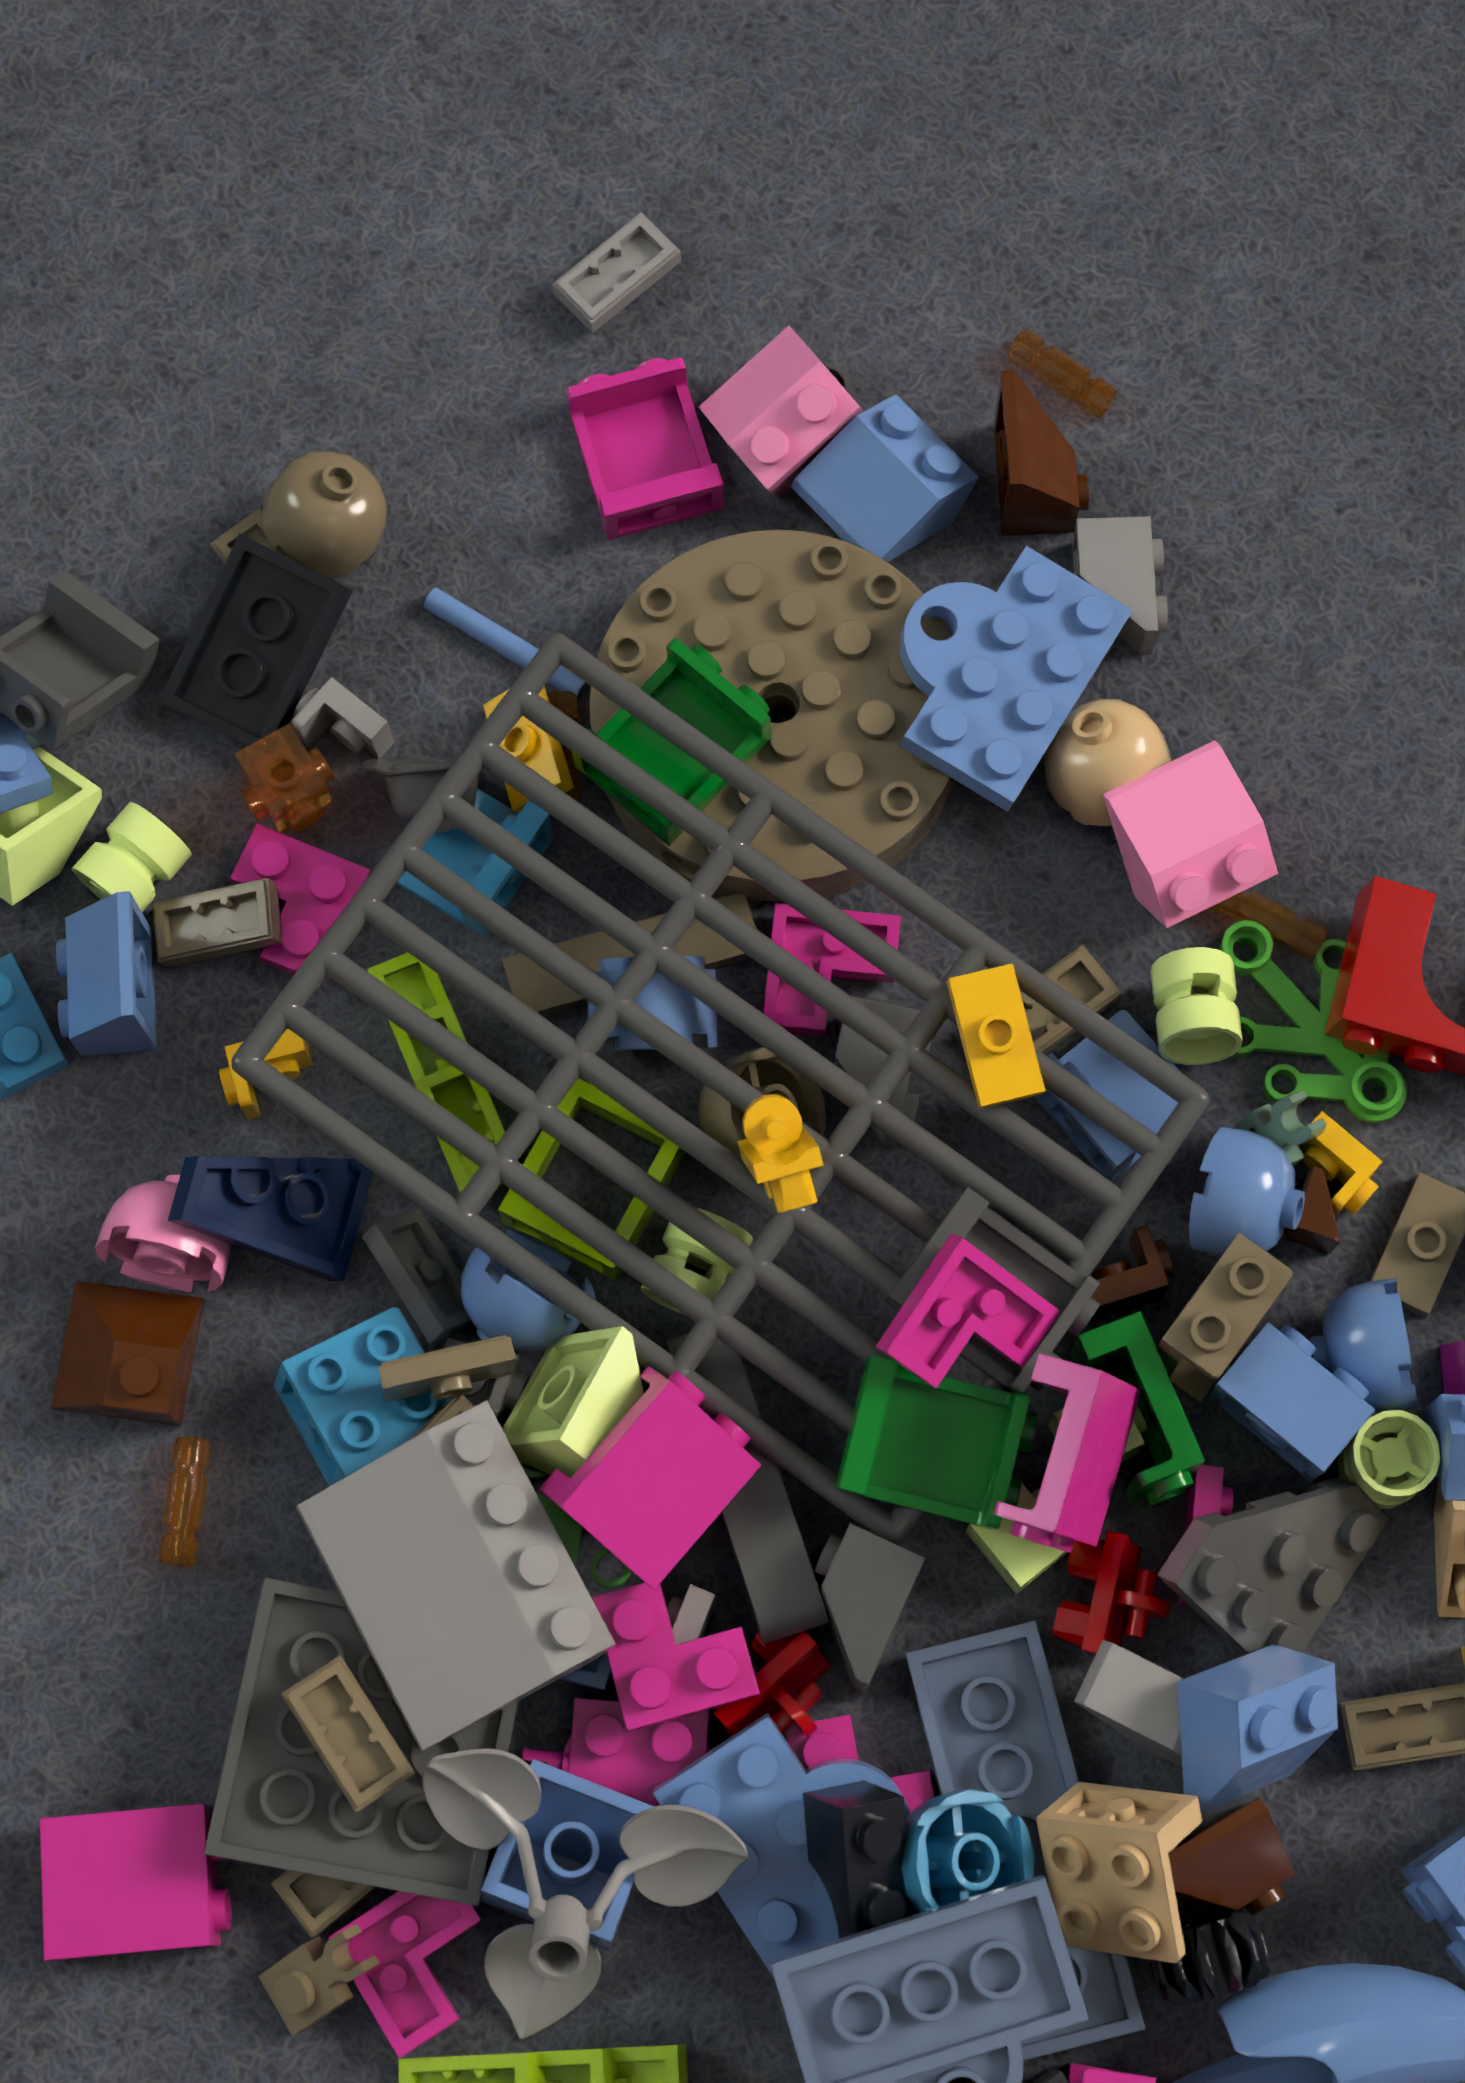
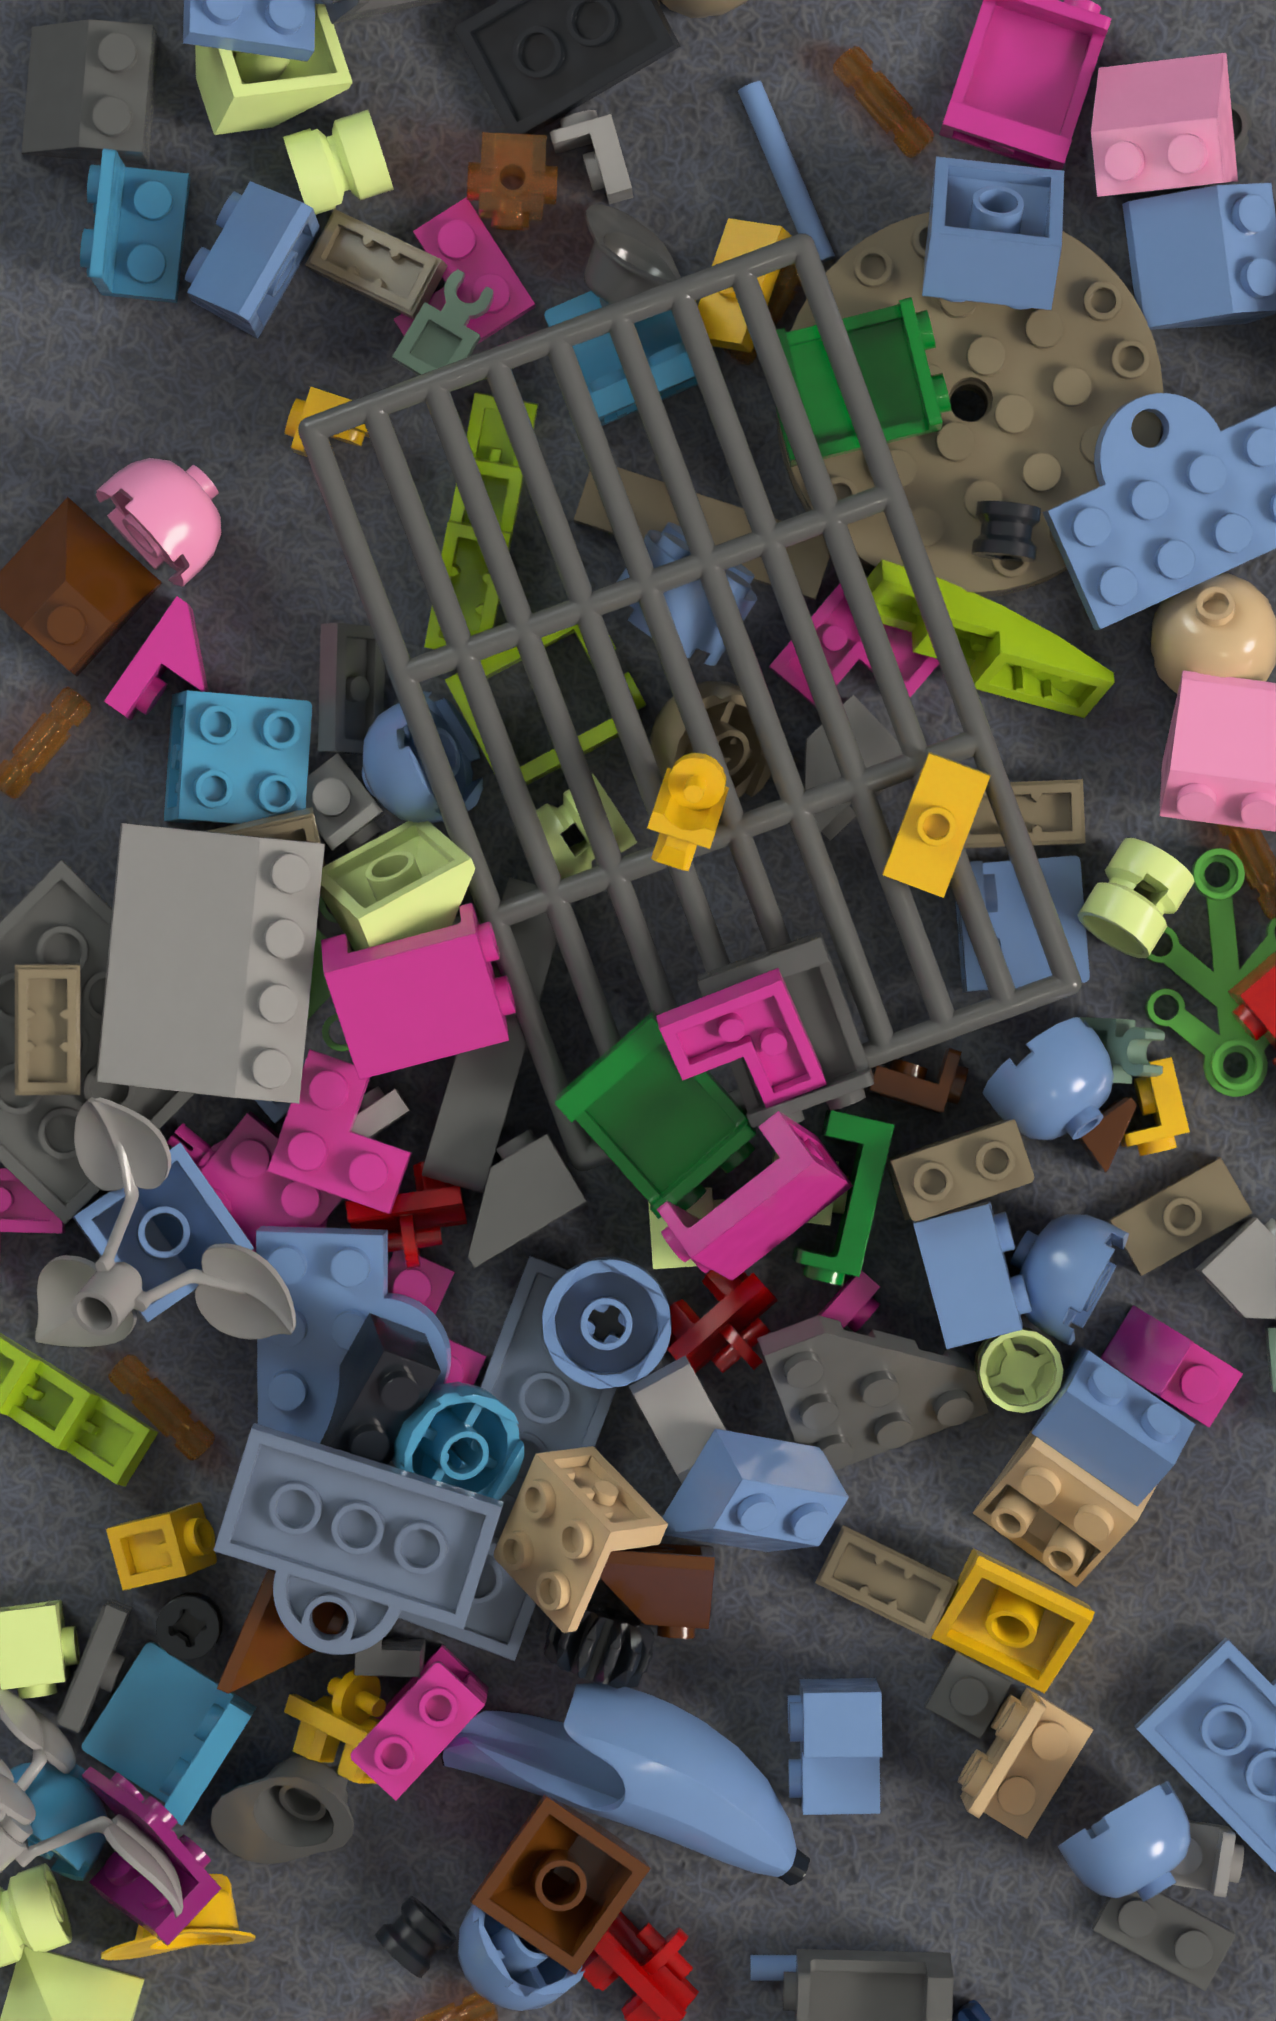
camera: 30 degrees right, 15 degrees up
dark blue wing [168,1156,373,1281] -> none
dark tan plate [378,1335,516,1403] -> none
none -> dark pink slope [104,596,209,720]
none -> clear orange axle [108,1354,215,1461]
none -> sand green plate [392,269,494,376]
none -> medium blue brick [542,1257,672,1389]
none -> clear orange axle [833,46,934,158]
none -> lime slope [867,559,1115,718]
none -> medium blue slope [922,156,1065,310]
none -> black wheel [971,501,1041,562]

